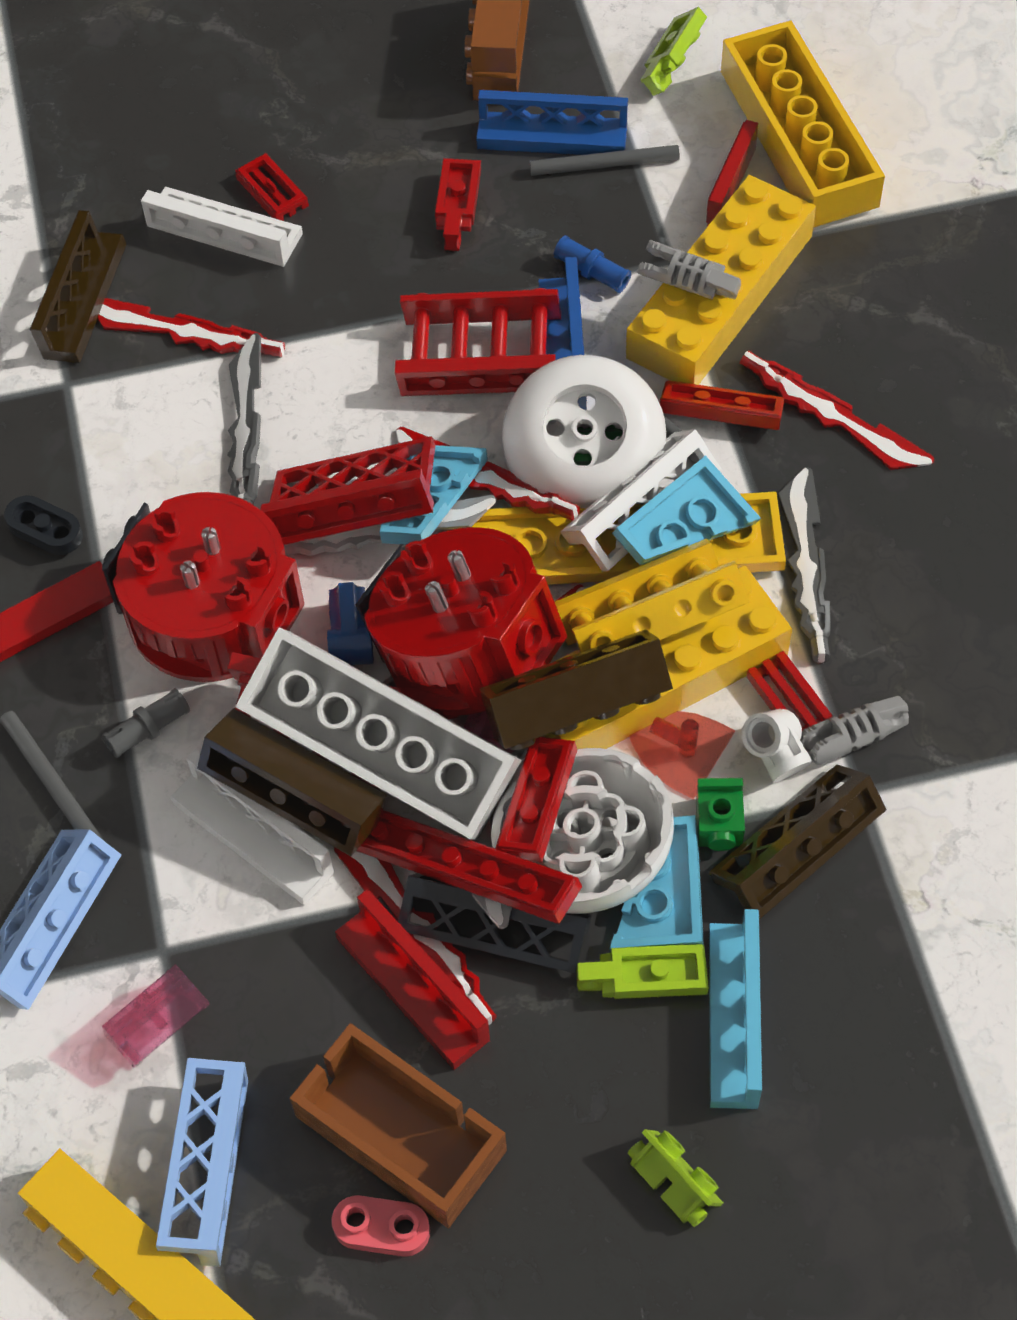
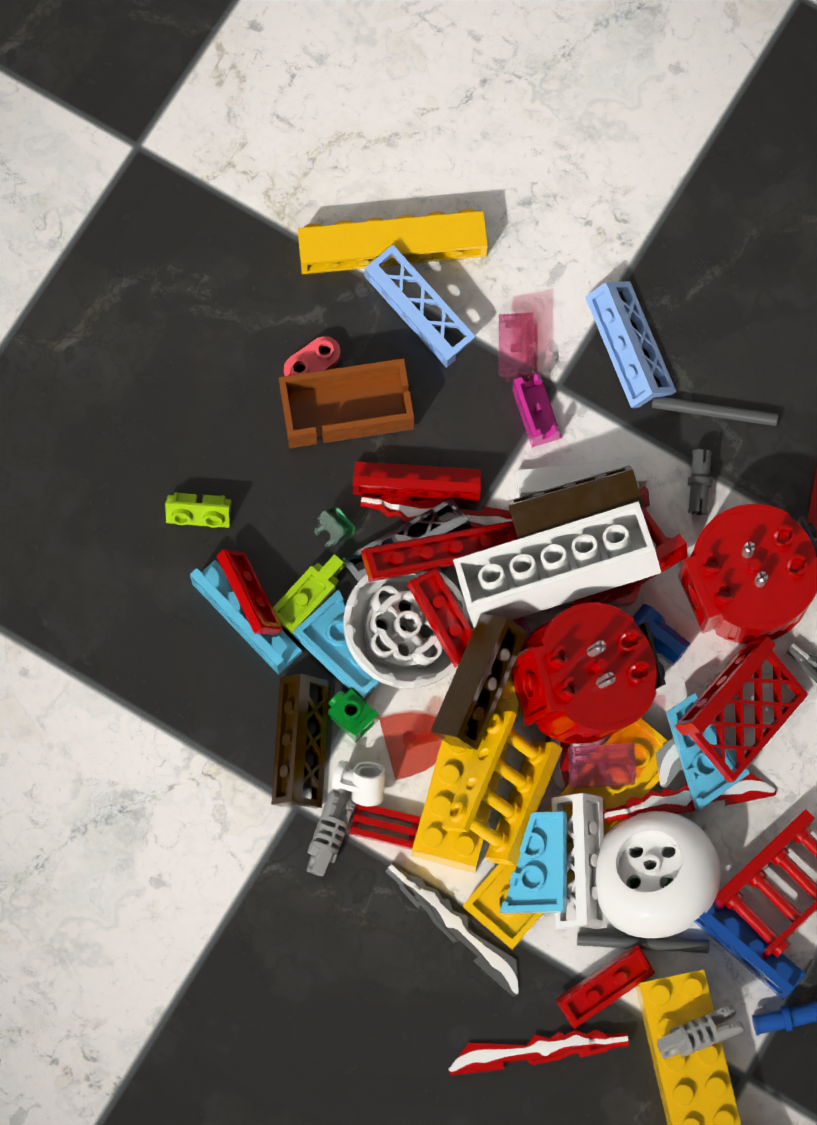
camera: 130 degrees right, 15 degrees up
none -> red tile [216,549,283,636]
none -> clear green tile [314,507,358,547]
none -> dark pink hinge [512,374,562,447]
none -> clear pink hinge [567,743,636,788]

